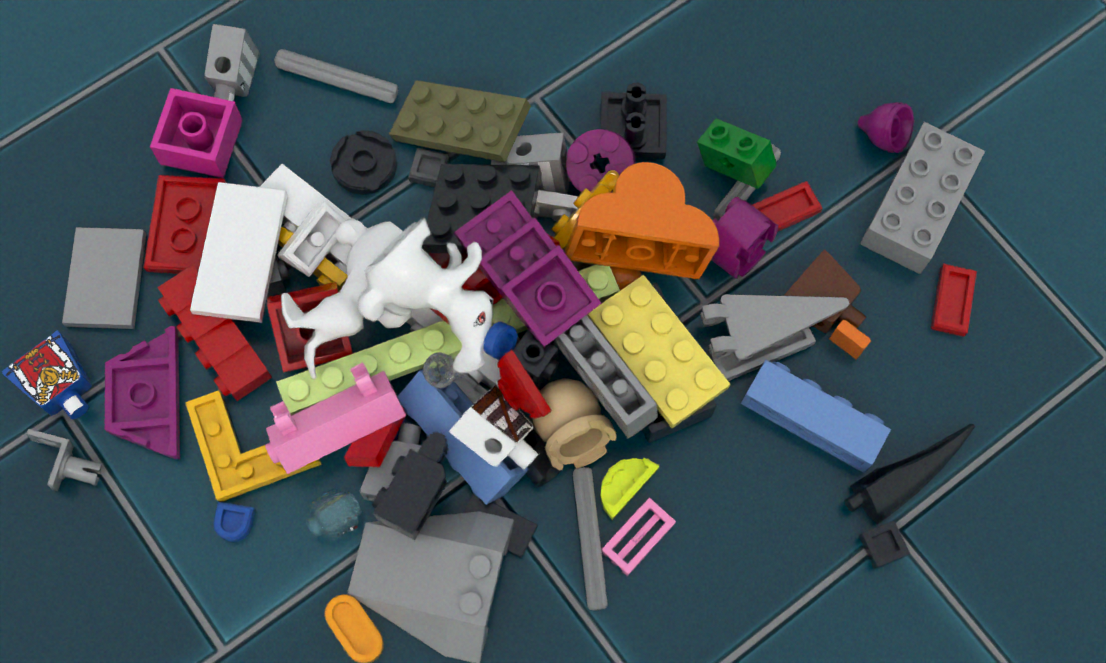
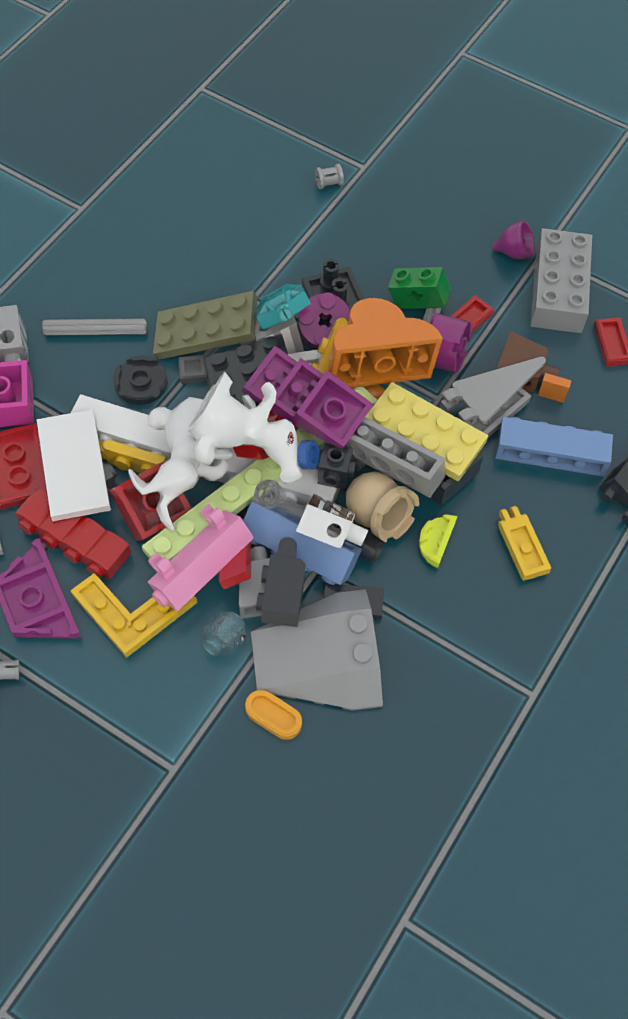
camera: 20 degrees left, 10 degrees down
blue tile [214,502,256,542] -> none
white slope [277,201,346,277] -> none
red tile [497,350,552,418] -> none
light grey axle [573,467,607,610] -> none
bright pink tile [601,498,676,576] -> none
none -> teal plate [256,284,311,330]
none -> yellow hinge [498,506,551,581]

